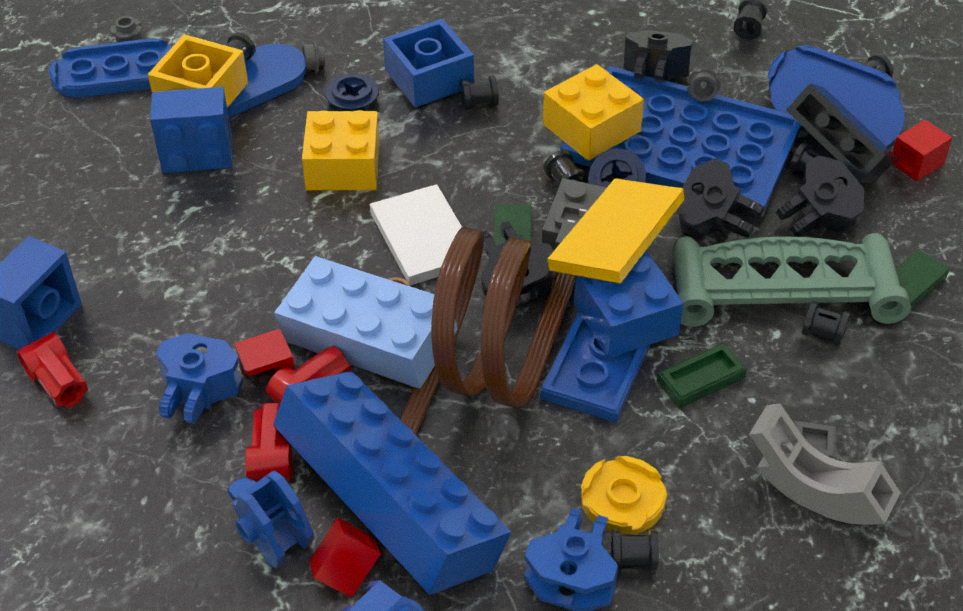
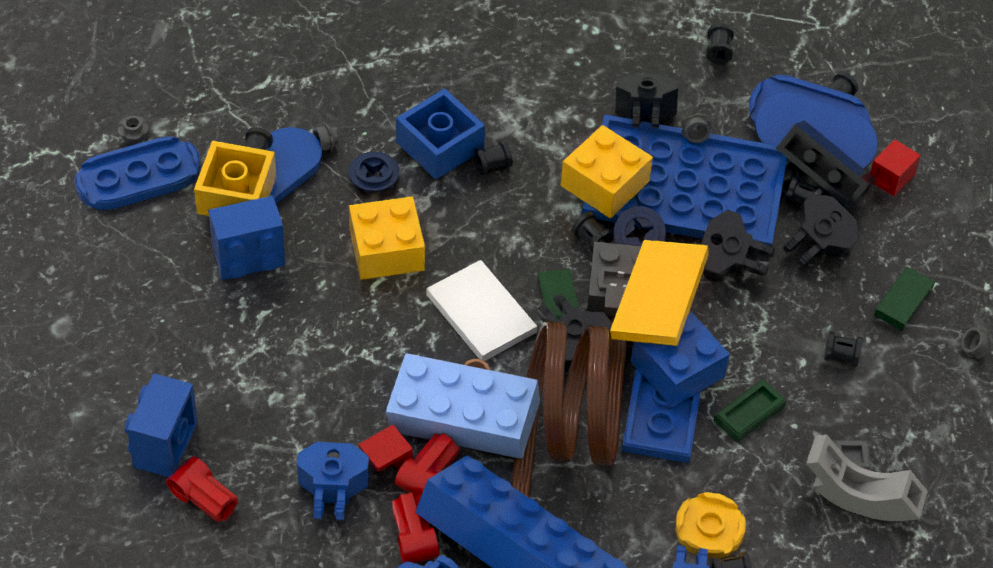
camera: 15 degrees left, 5 degrees up
sand green piece [672,233,911,327] -> none

